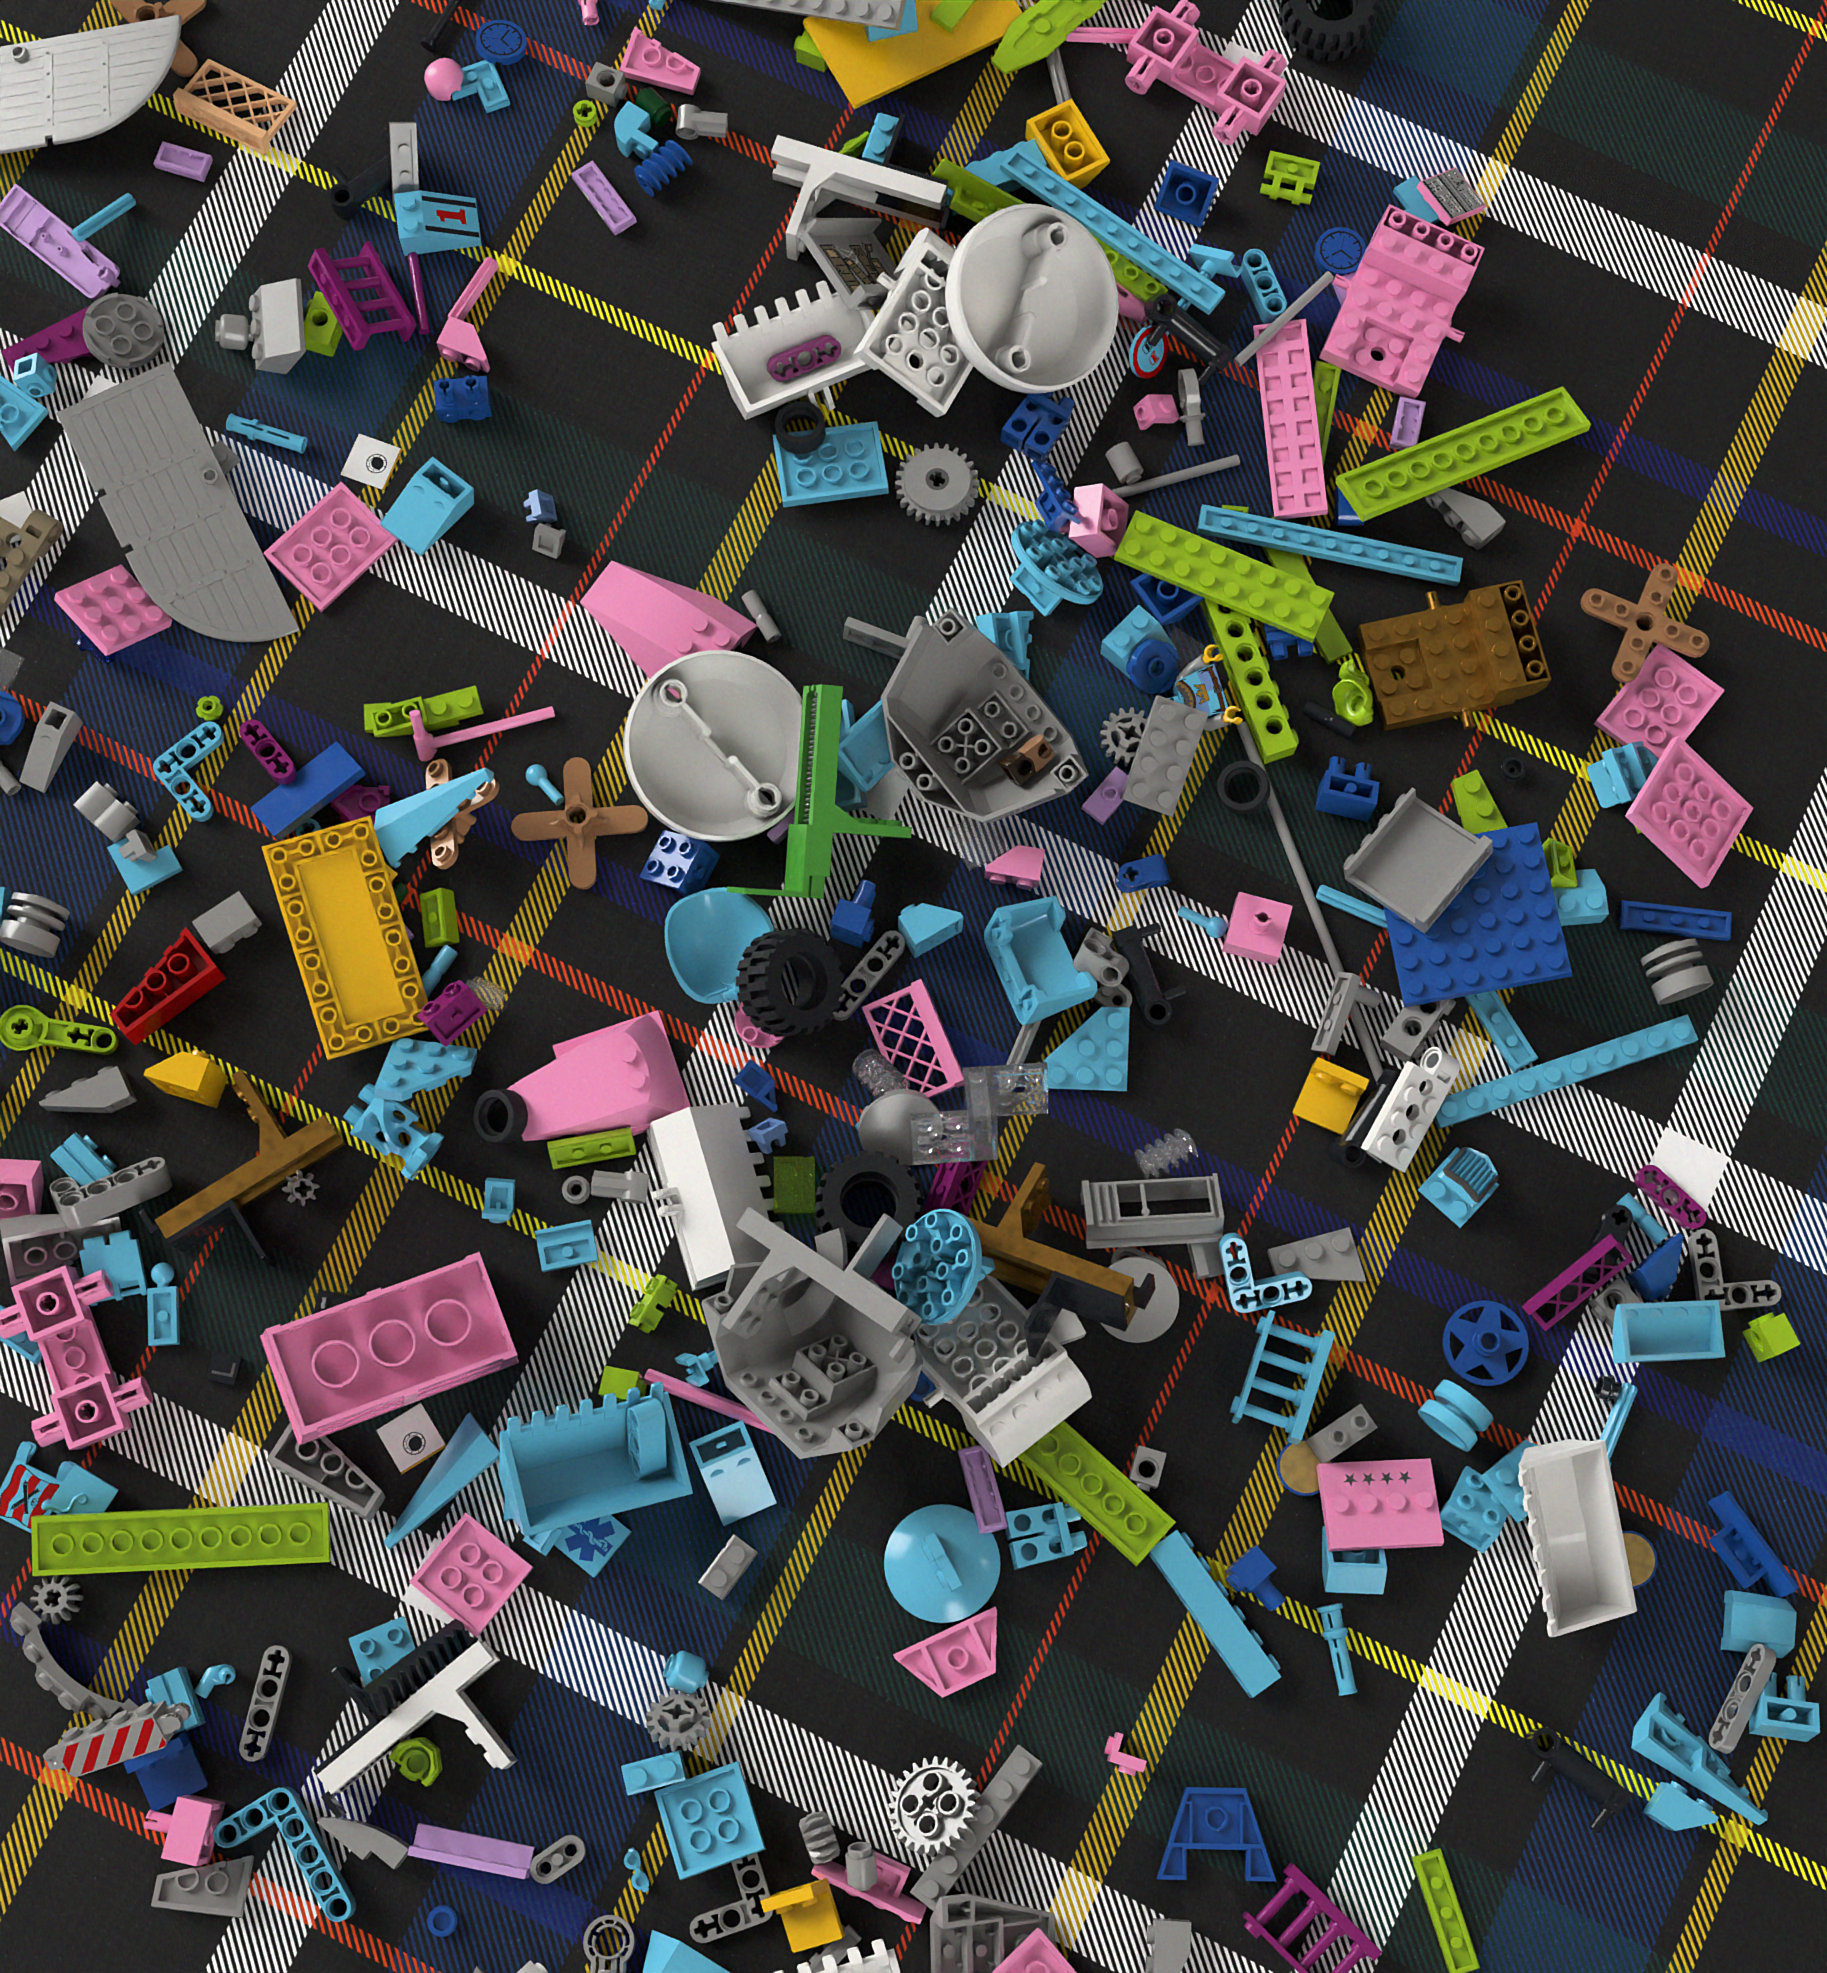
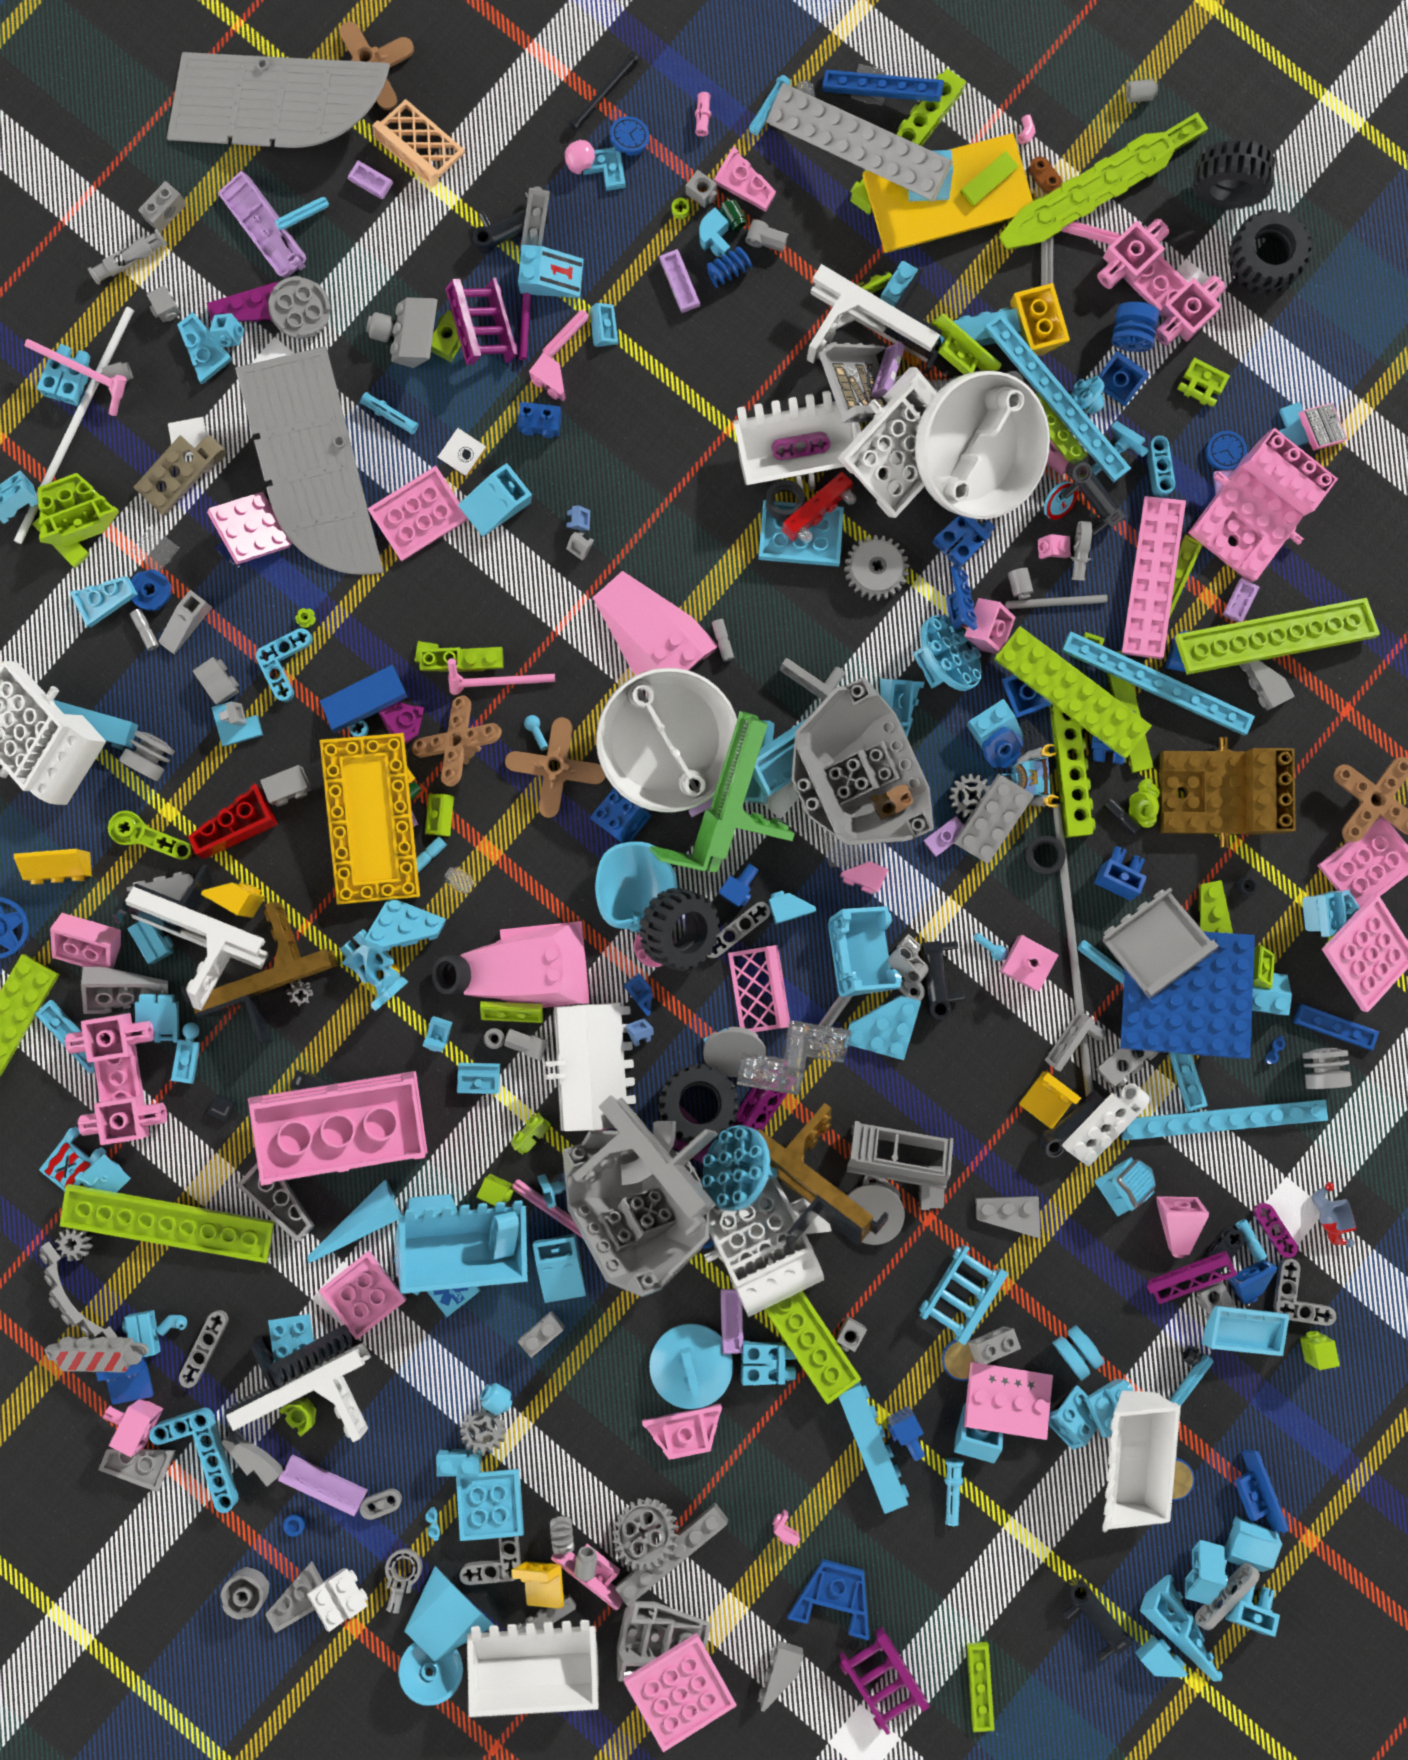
camera: 15 degrees right, 10 degrees up
light grey beam [49,1157,172,1229] -> none
light grey plate [212,440,241,475] -> none
magenta beam [239,719,297,785] -> none
medium azure wedge [374,767,494,868] -> none
white sticker [376,1403,446,1474] -> none
magenta bracket [417,980,488,1047] -> none
clear neon green plate [773,1156,815,1214] -> none
clear piece [853,1049,910,1099] -> none
blue piece [1115,854,1171,893] -> none
clear piece [1135,1128,1199,1180] -> none
medium azure beam [1219,1233,1312,1313] -> none
light grey piece [1233,271,1334,367] -> none
blue wheel [1442,1300,1529,1386] -> none
none -> white piece [112,864,269,1011]
none -> medium azure slope [590,303,618,347]
none -> red piece [782,472,857,543]
none -> lavender plate [871,342,905,399]
none -> medium azure plate [1070,376,1104,414]
none -> blue wheel [1111,302,1160,352]
none -> bright pink slope [1156,1196,1209,1258]
none -> medium azure brick [1185,1540,1228,1605]
none -> blue piece [1265,1036,1285,1064]
none -> sand blue piece [1311,1182,1356,1248]

